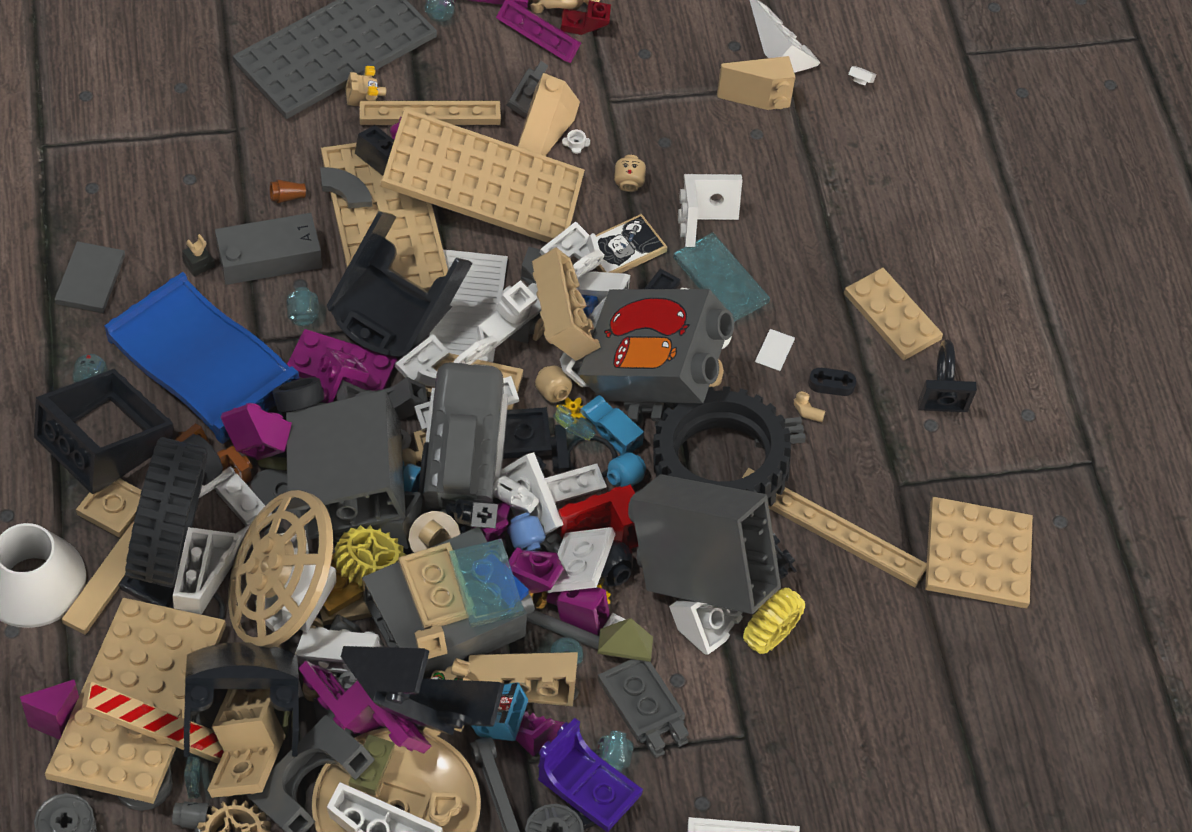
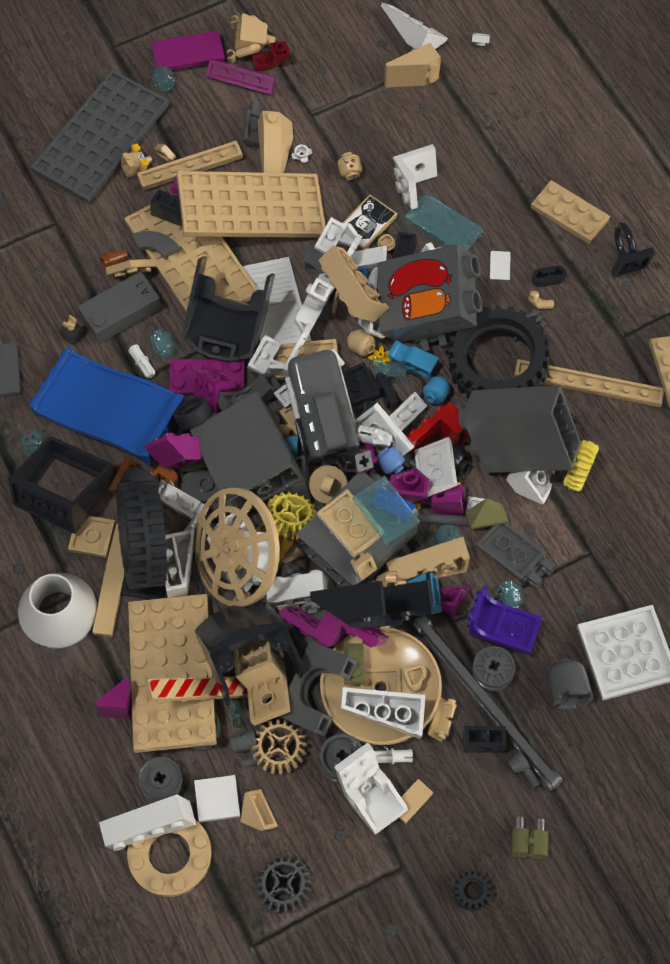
camera: 15 degrees left, 10 degrees up
none -> tan plate [106,259,158,277]
none -> white axle [128,344,155,379]
none -> tan tile [154,144,176,162]
none -> tan plate [377,234,395,252]

